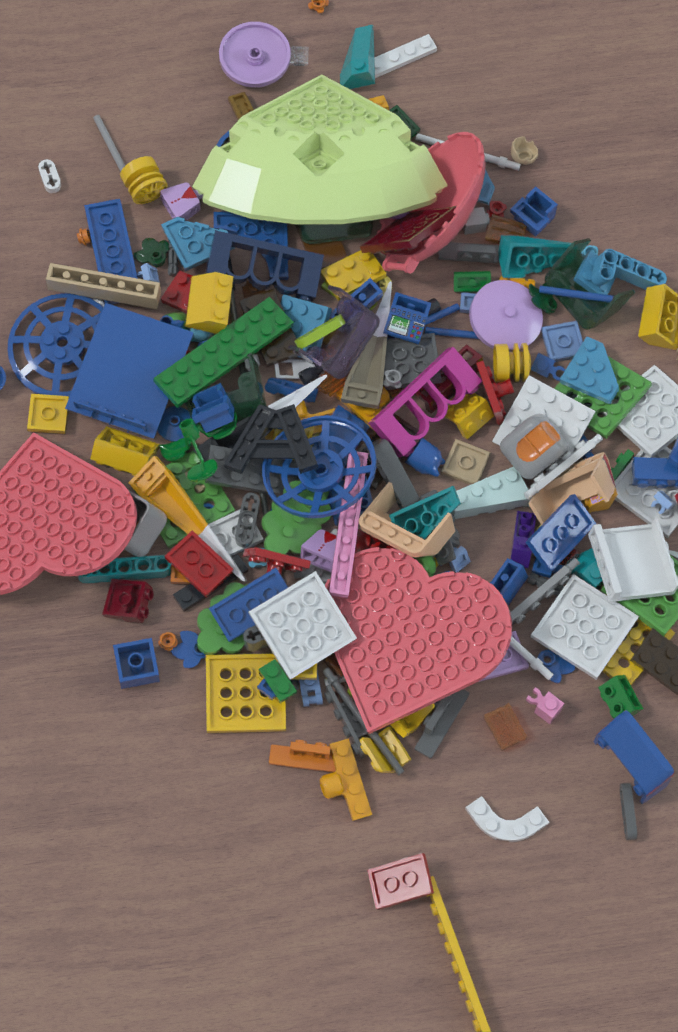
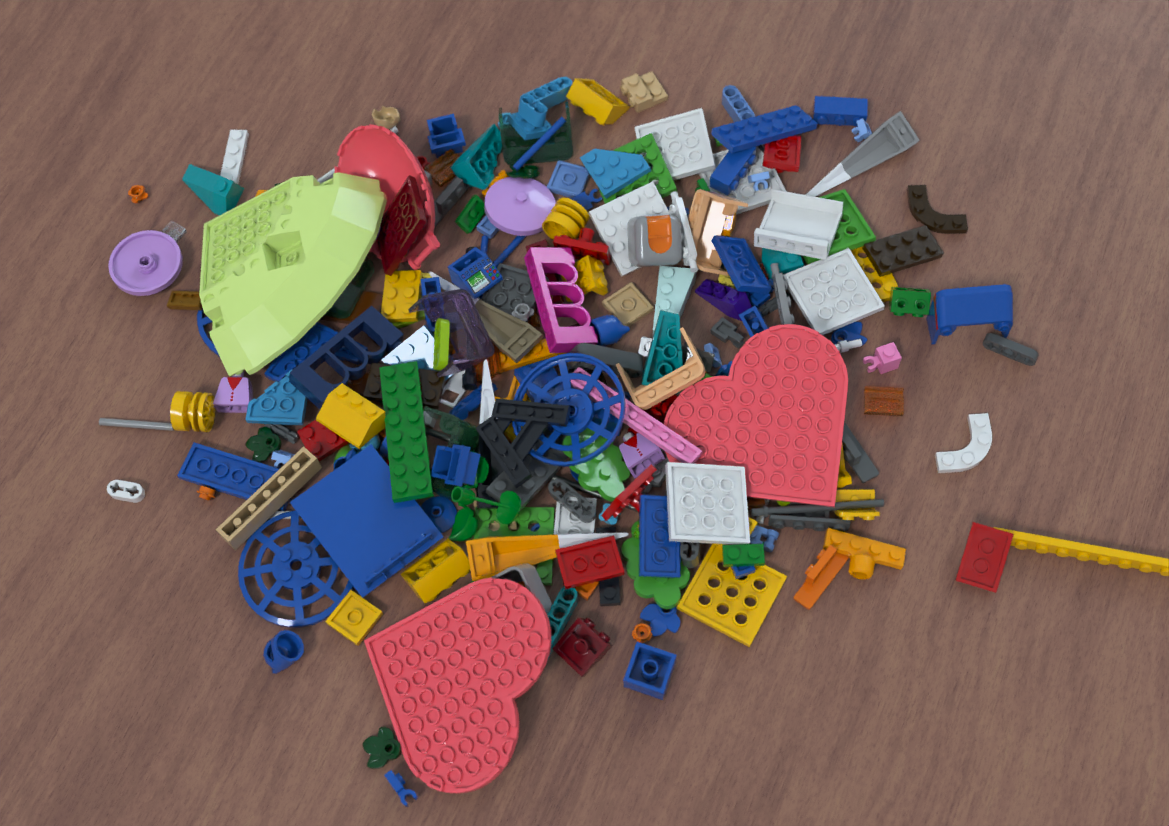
camera: 50 degrees left, 5 degrees down
none -> dark grey plate [710,317,744,348]

